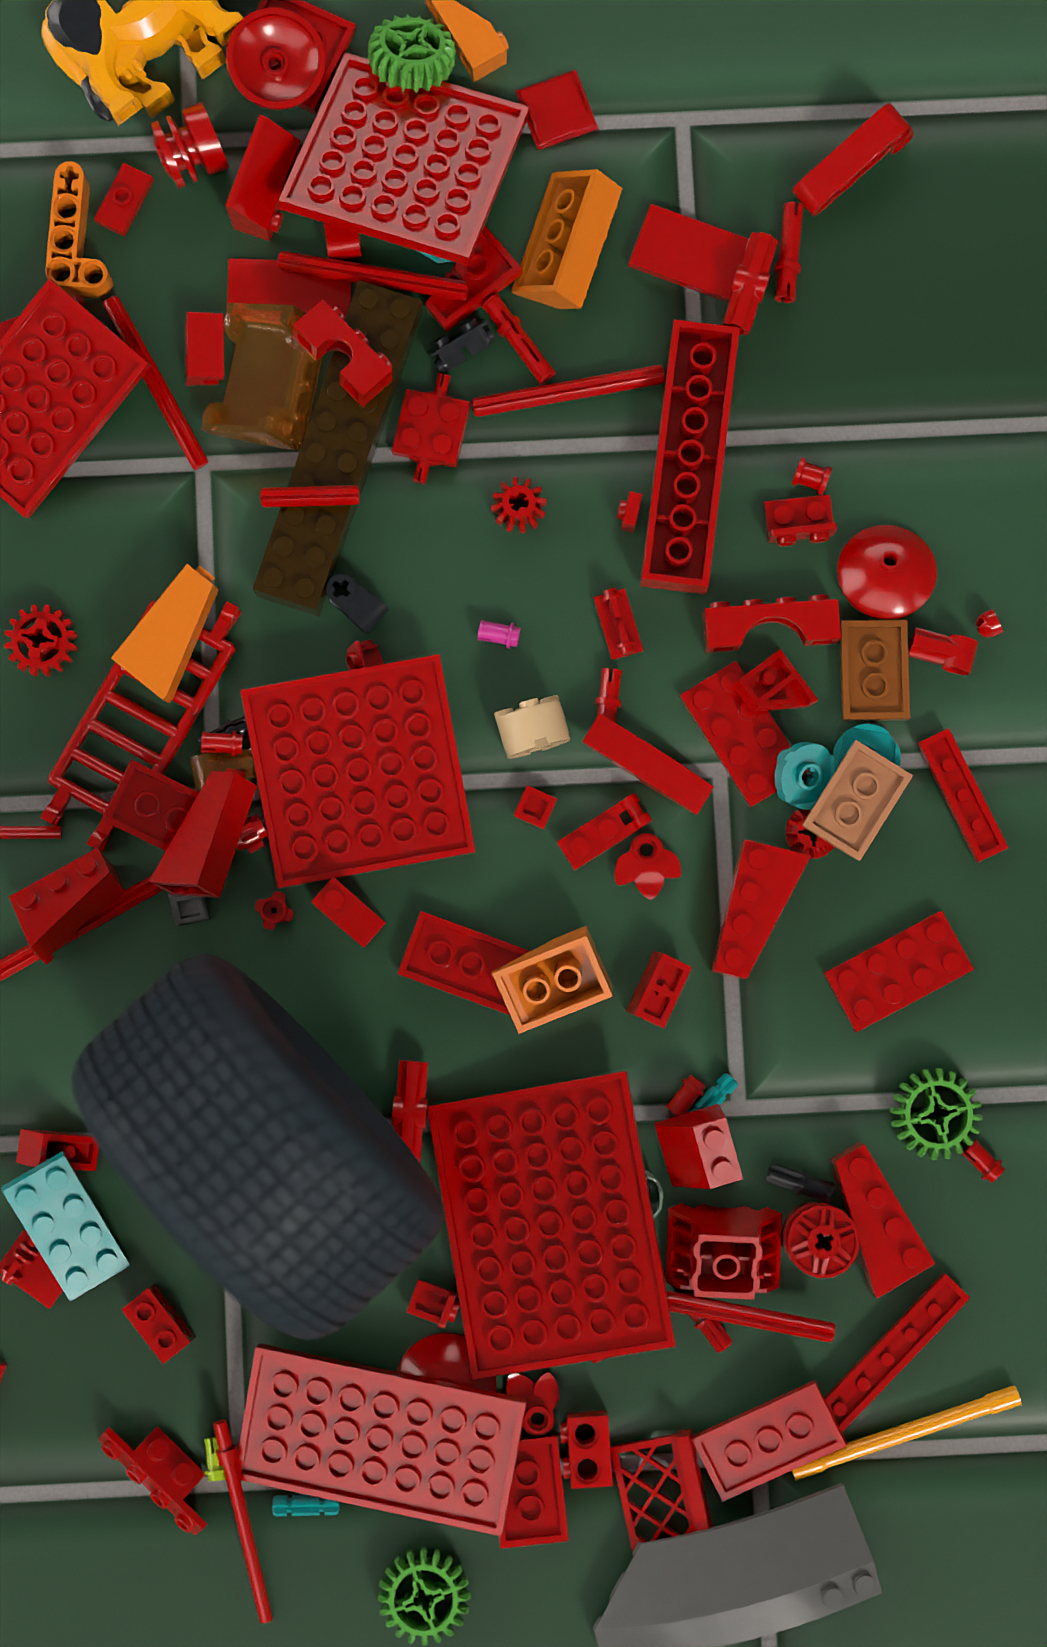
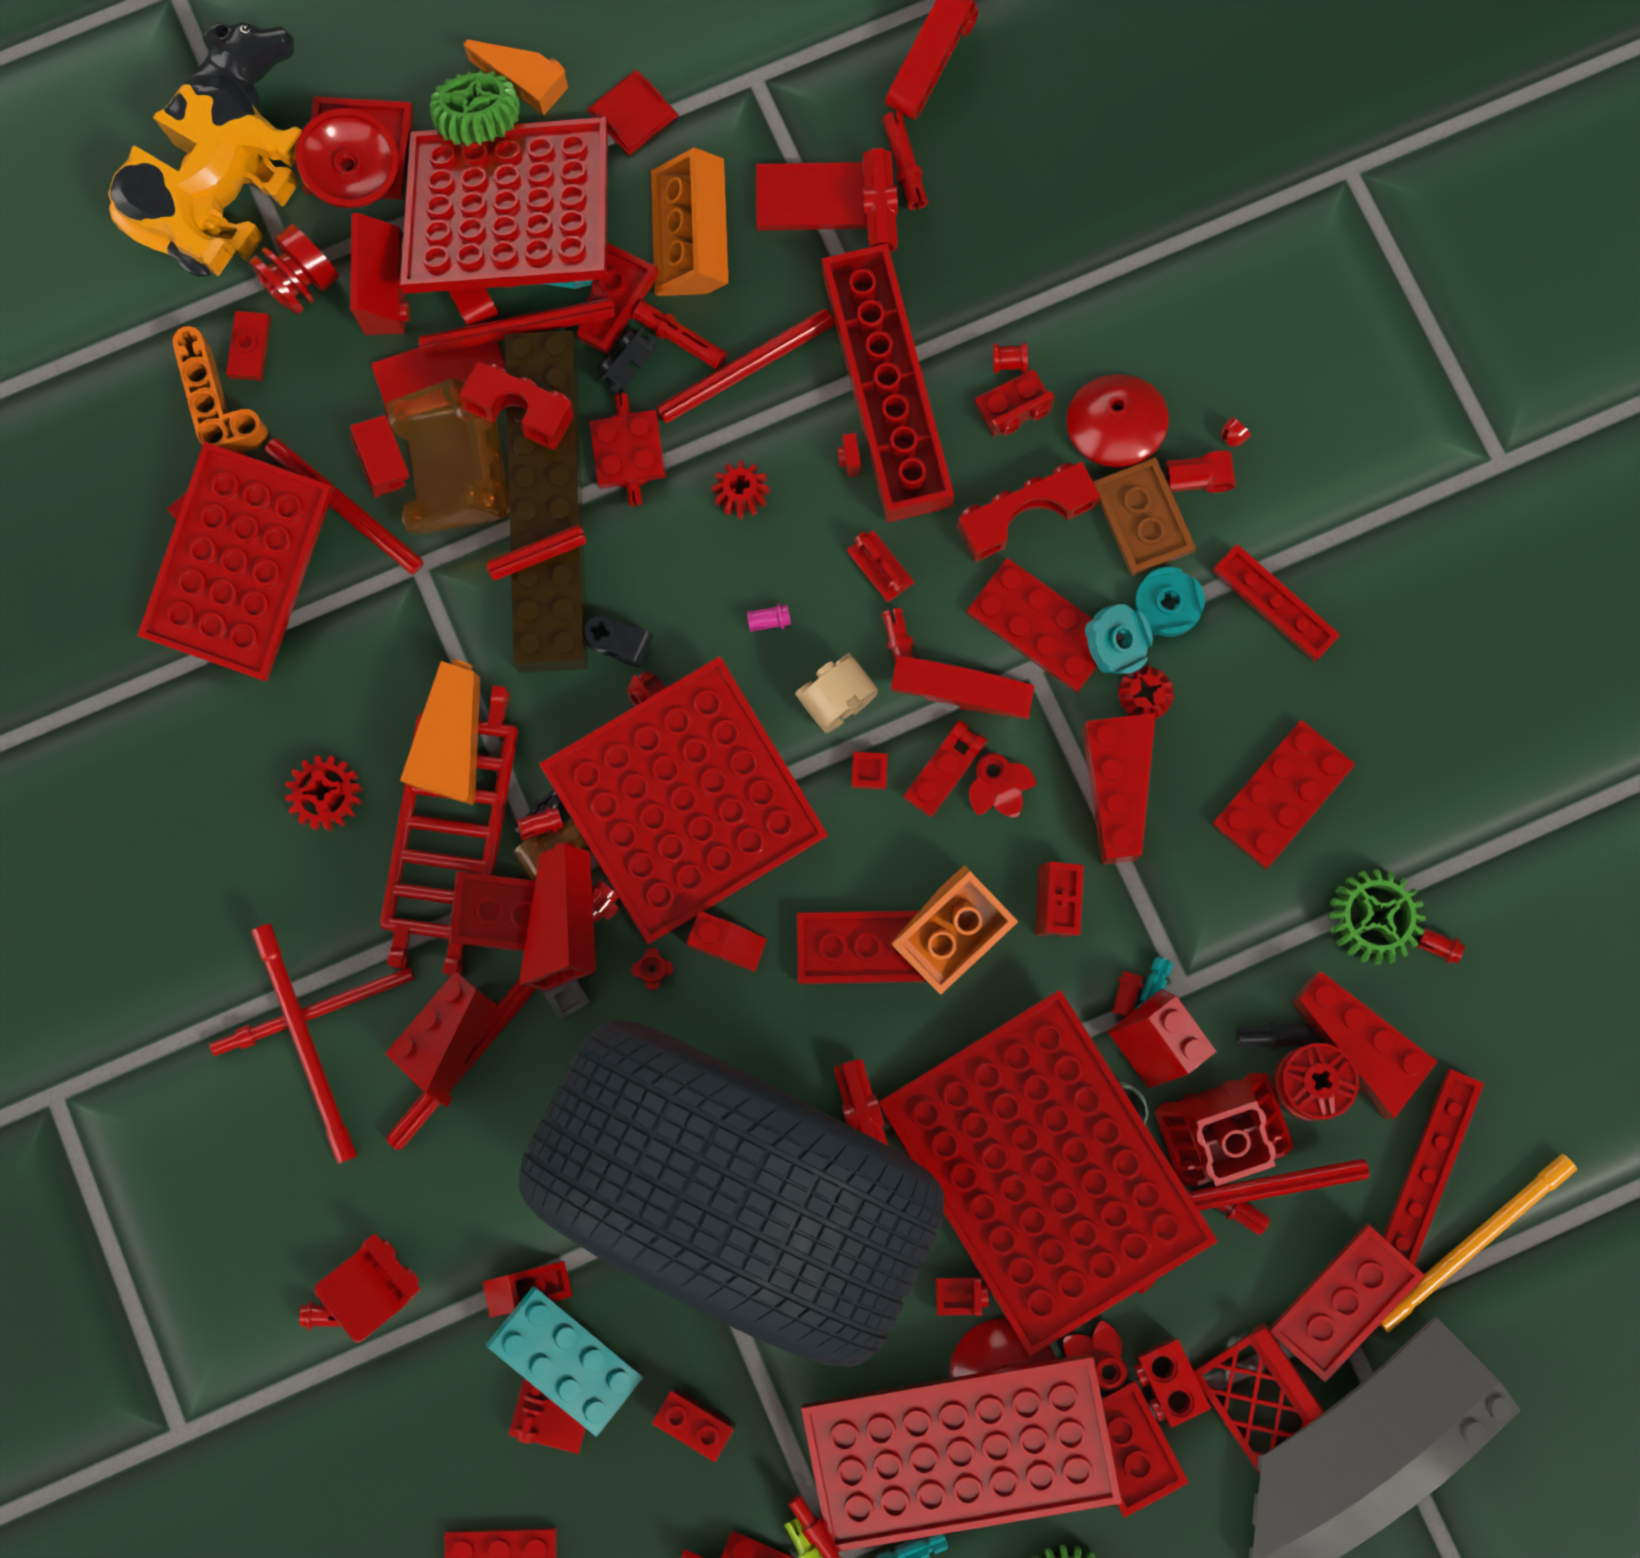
camera: 15 degrees left, 5 degrees down
red wing [732,649,819,712] -> none
nougat plate [801,740,913,861] -> none

